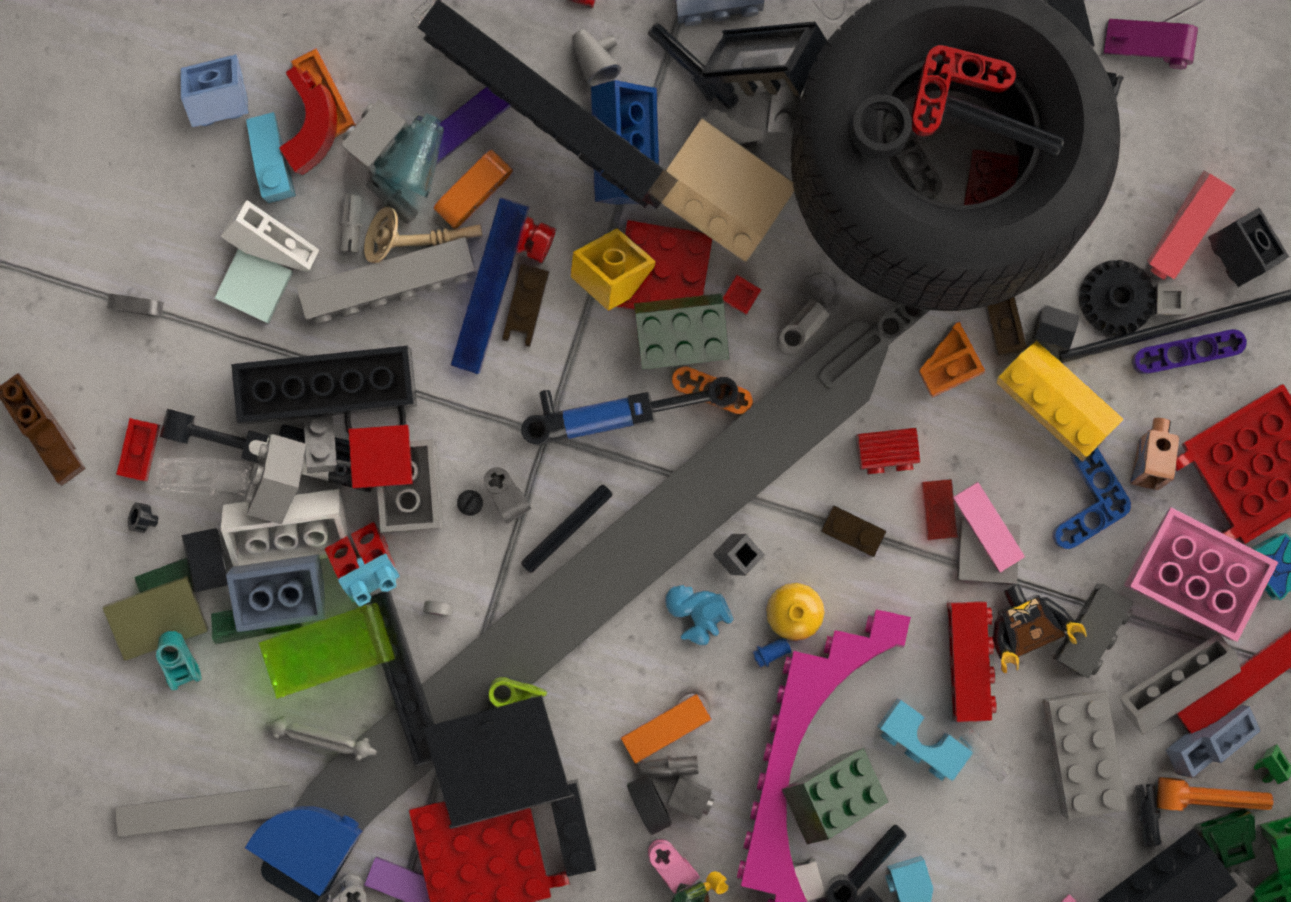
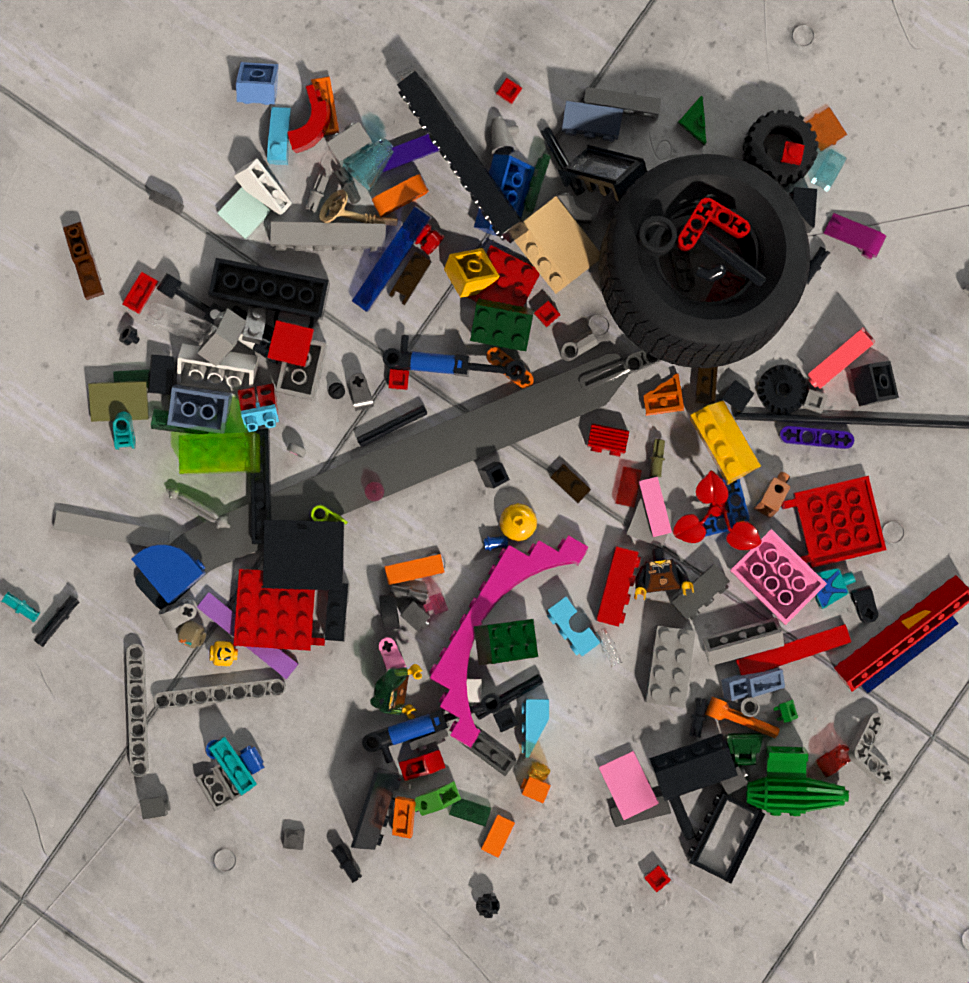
camera: 15 degrees right, 0 degrees up
dark azure animal [665,585,734,645] -> none
none -> clear pink tile [365,482,385,501]
none -> red plate [388,369,409,390]
none -> clear pink tile [424,592,448,615]
none -> clear green plate [524,154,551,213]
none -> olive axle [649,439,665,478]
none -> red plant [673,470,762,550]
none -> black arm [695,264,726,282]
none -> light grey piece [740,697,760,717]

